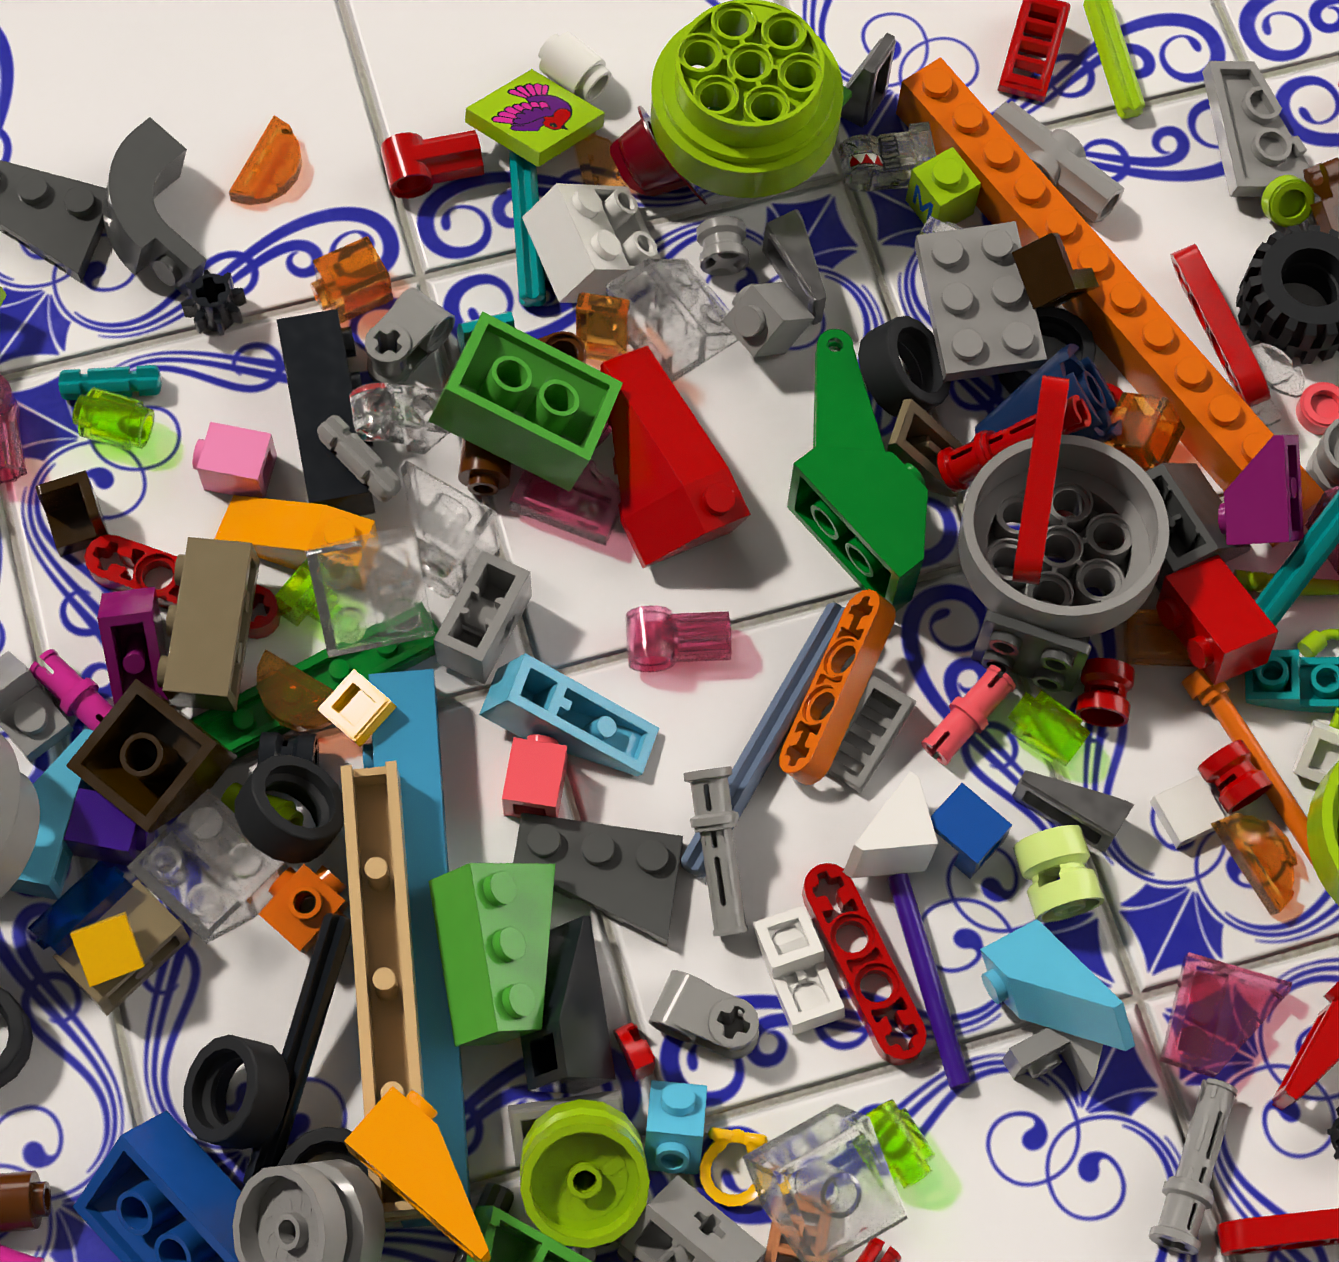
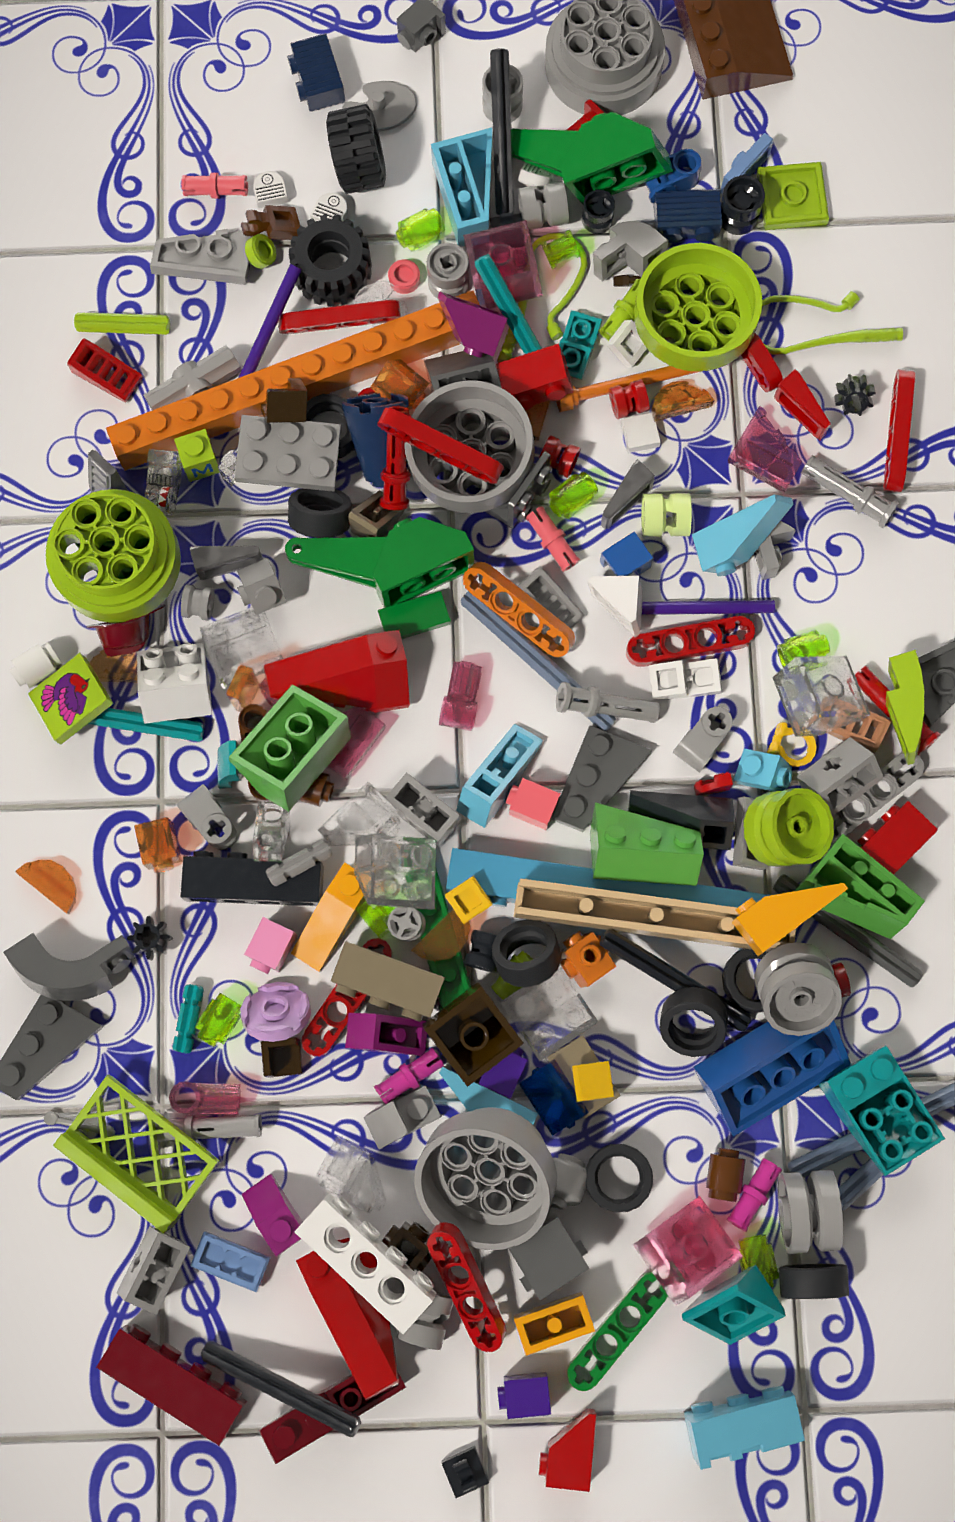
camera: 70 degrees left, 10 degrees up
red piece [381,130,484,199] -> none
none -> dark purple bar [238,264,302,378]
none -> lavender tile [240,982,311,1042]
none -> green tile [378,591,451,639]
none -> light grey wheel [387,905,426,942]

